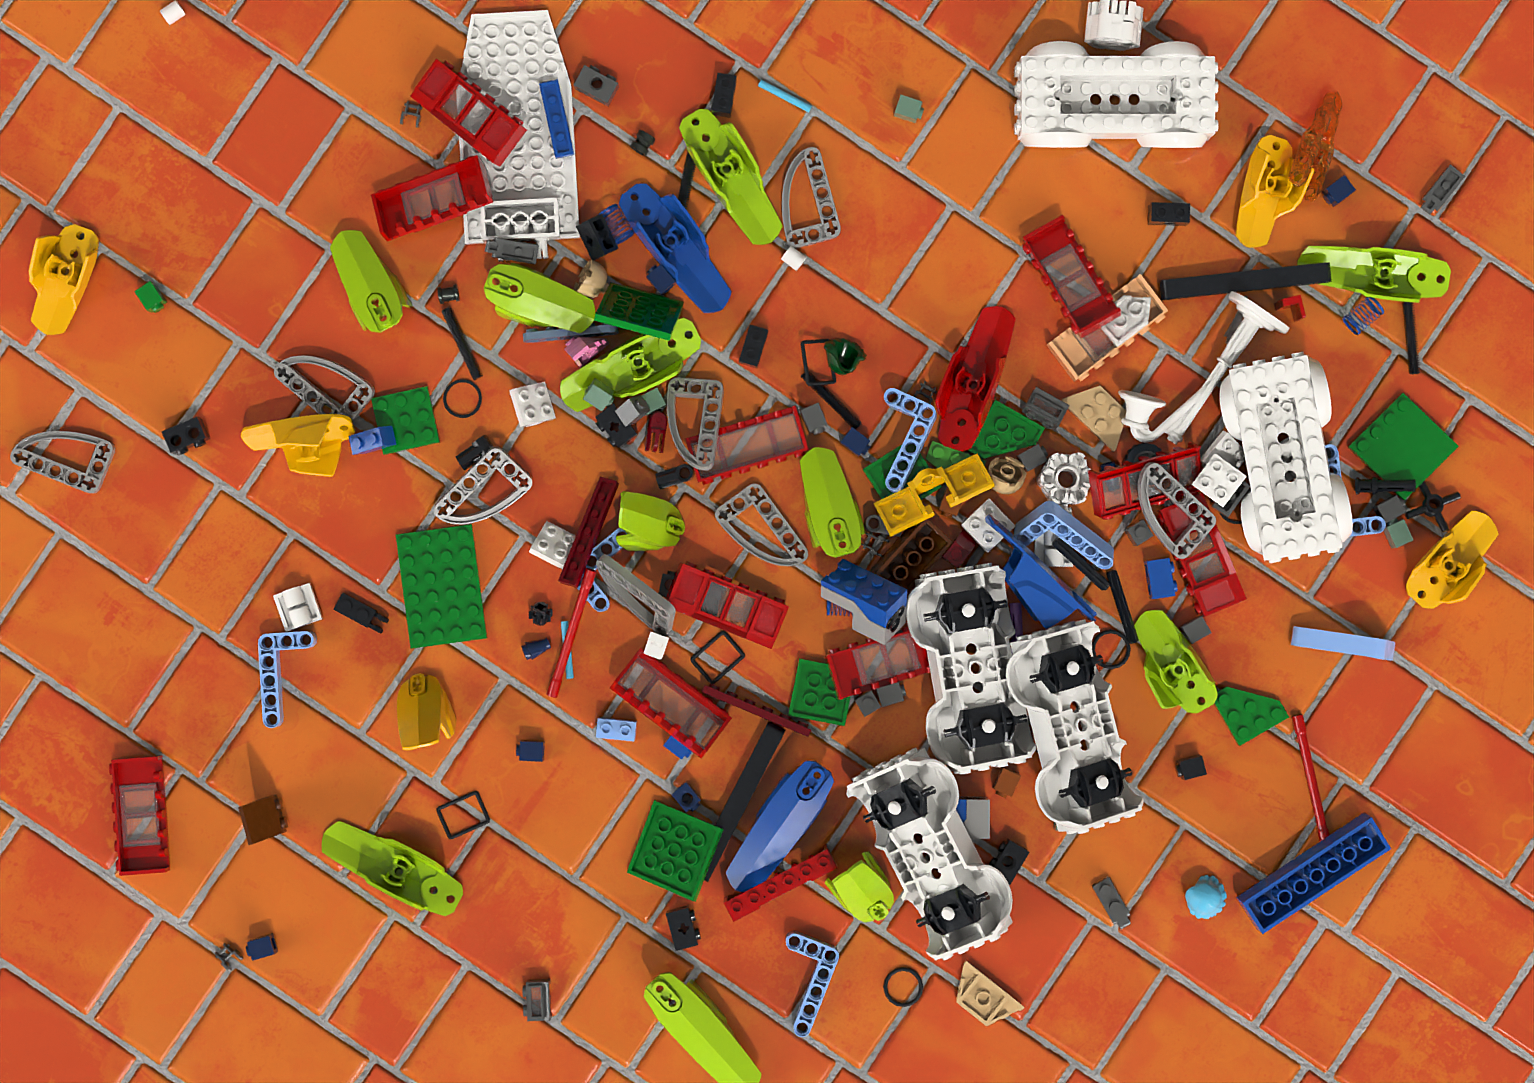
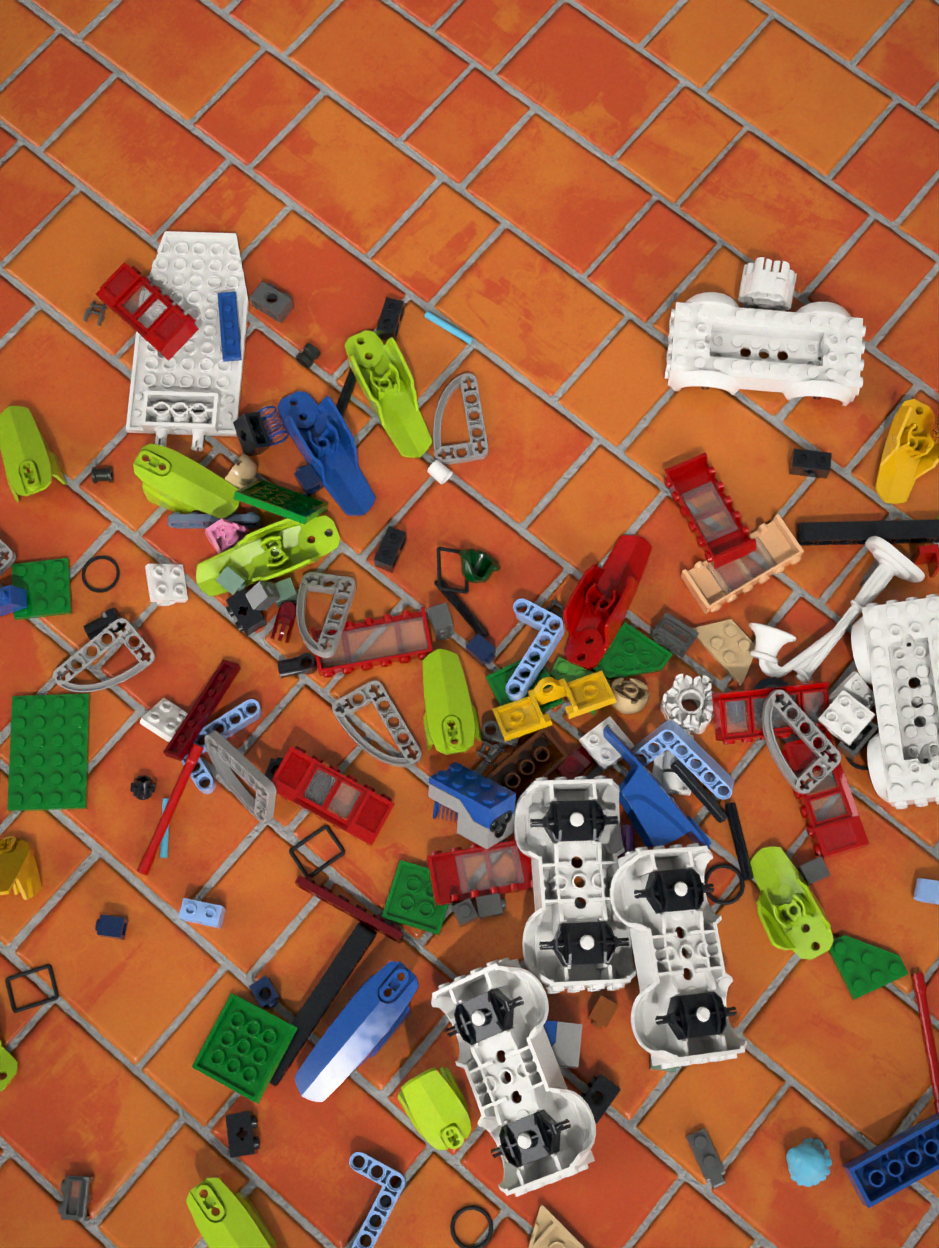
camera: 15 degrees right, 15 degrees down
red window [371,155,493,241] -> none
black axle [442,307,483,380] -> none
dark grey hinge [485,237,539,264] -> none
dark blue cone [521,638,551,660] -> none
window [610,648,732,758] -> none
lime piece [616,491,685,551] -> none
white slope [644,632,669,659] -> none
blue brick [663,736,692,760] -> none
red window [724,844,837,922] -> none
sand green brick [894,95,924,123] -> none
dark orange brick [938,488,962,519] -> none
dark grey brick [1017,444,1048,472] -> none
white tile [1101,295,1151,347] -> none
dark grey brick [1124,520,1154,546] -> none
blue brick [1144,558,1178,599] -> none
black brick [1175,755,1207,780] -> none

